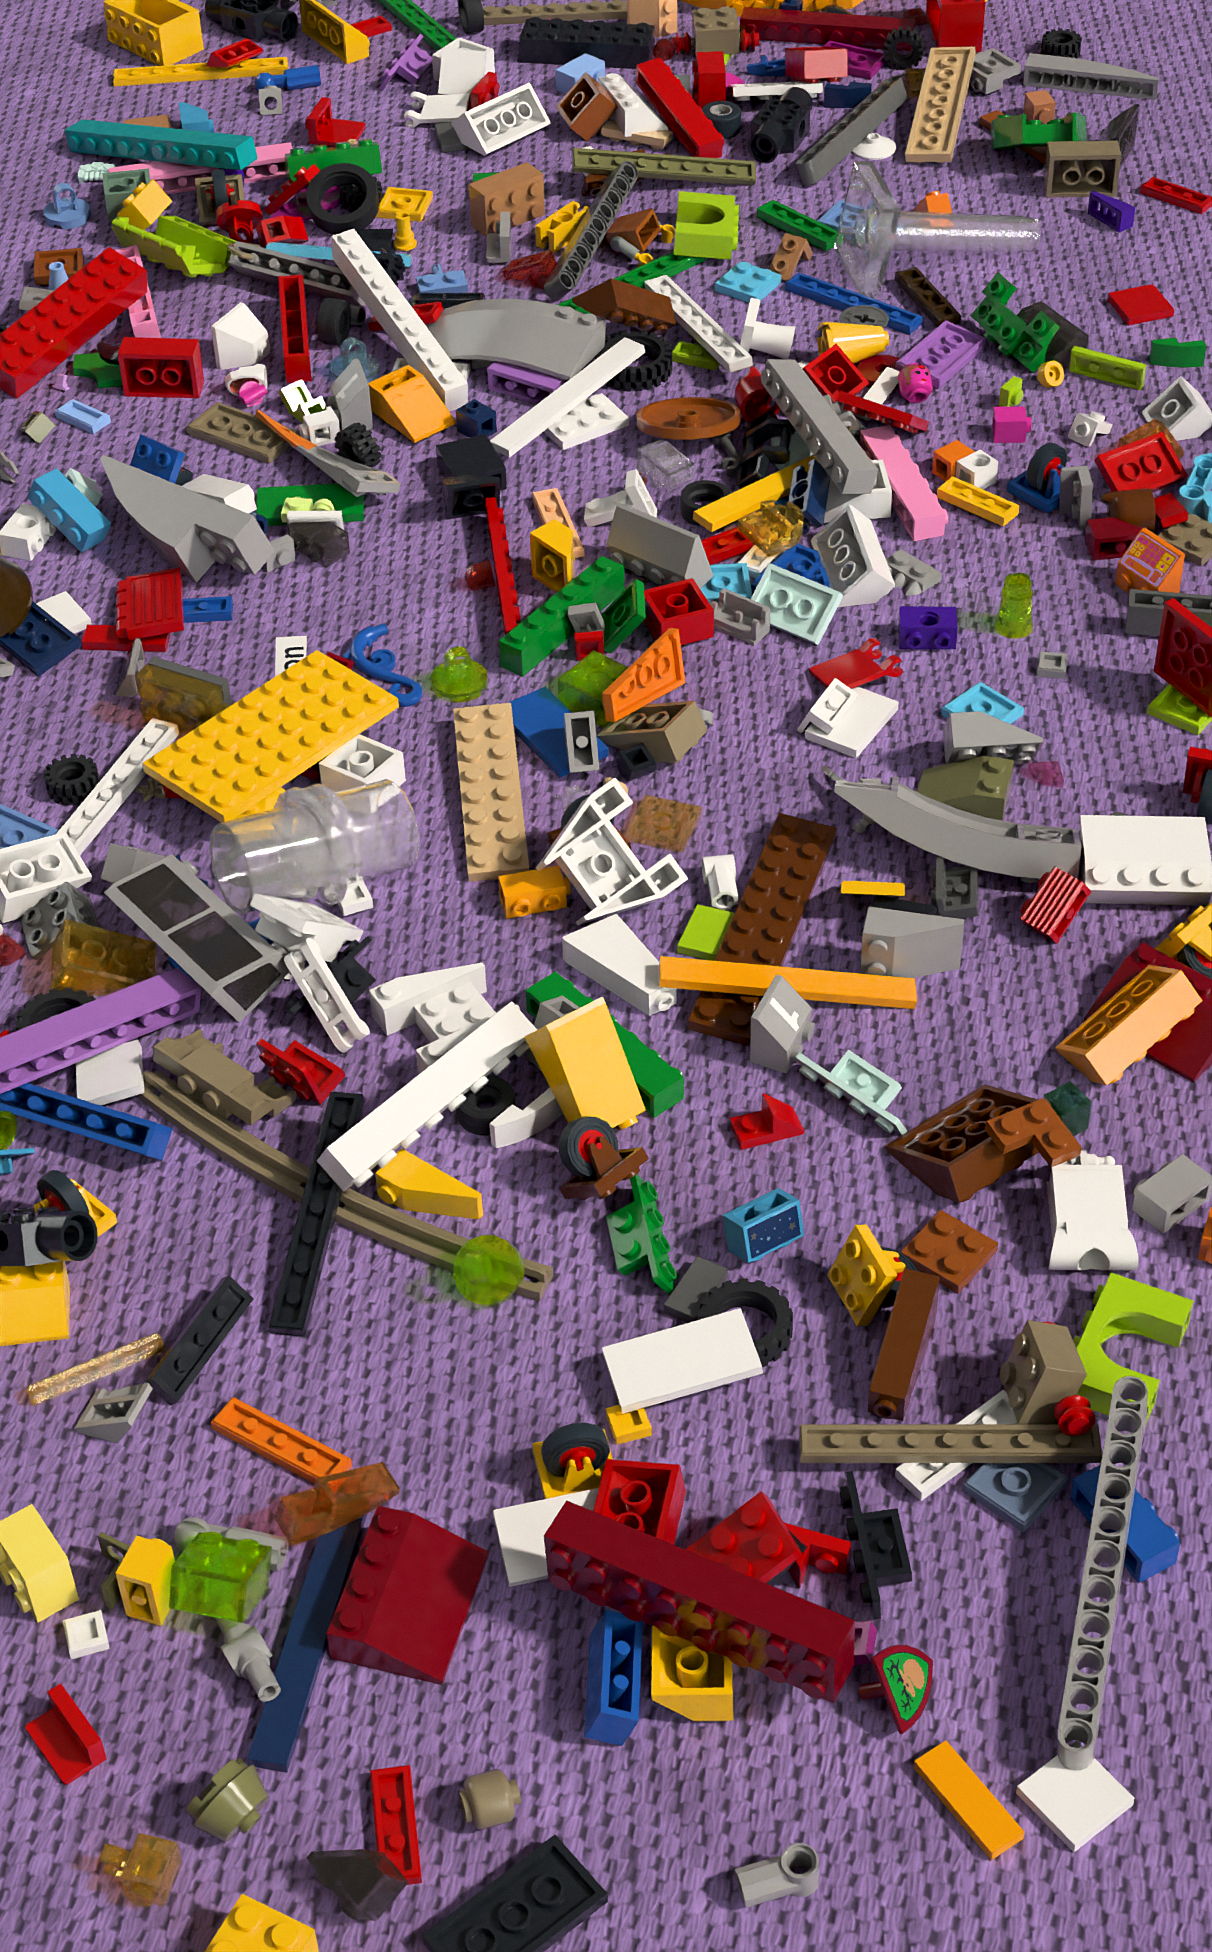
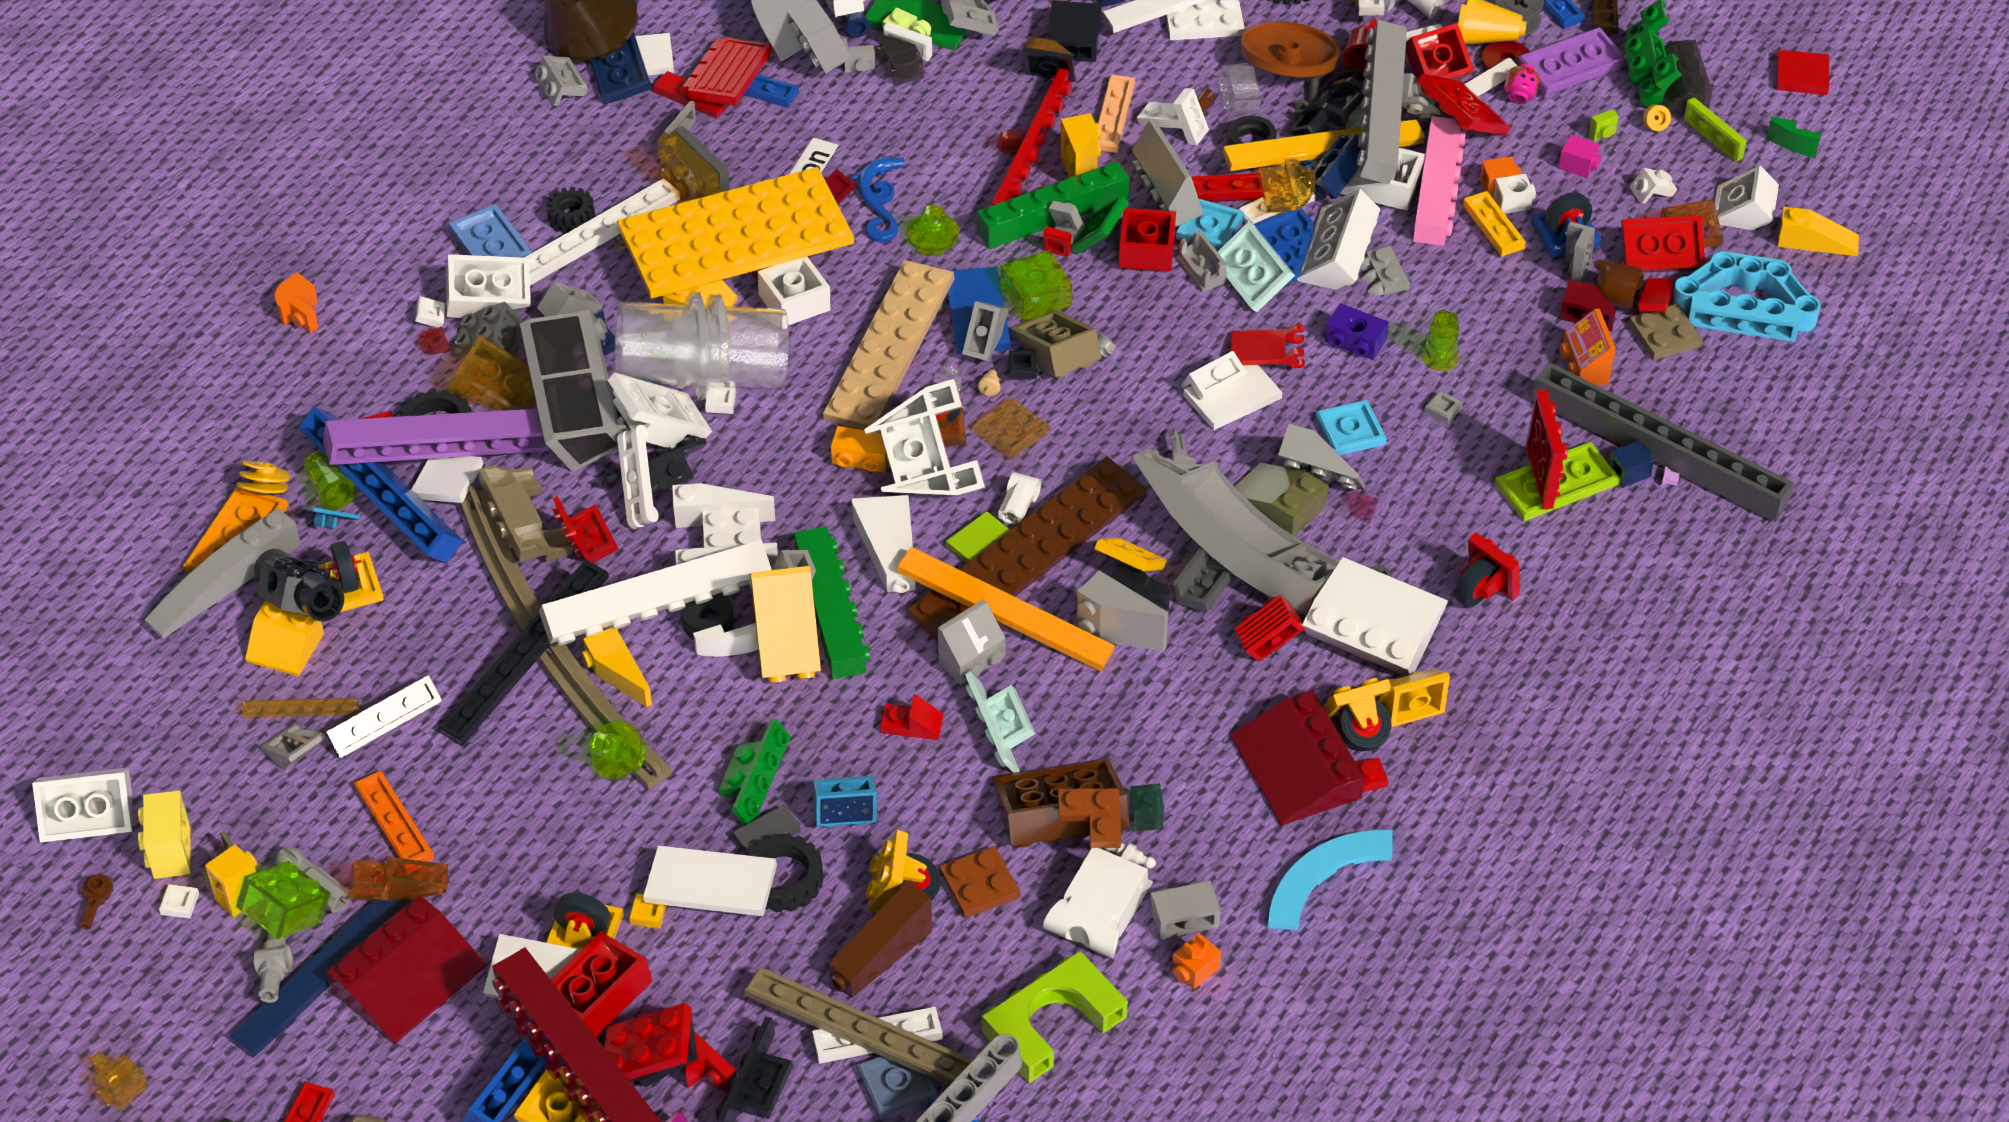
camera: 25 degrees right, 5 degrees up
red panel [25,1683,107,1785] -> none
olive cone [185,1757,269,1842] -> none
plate [559,1116,649,1201] -> none
orange wing [602,628,685,722] -> none
dark tan brick [1000,1320,1096,1436] -> none
light orange slope [1055,965,1202,1085] -> none

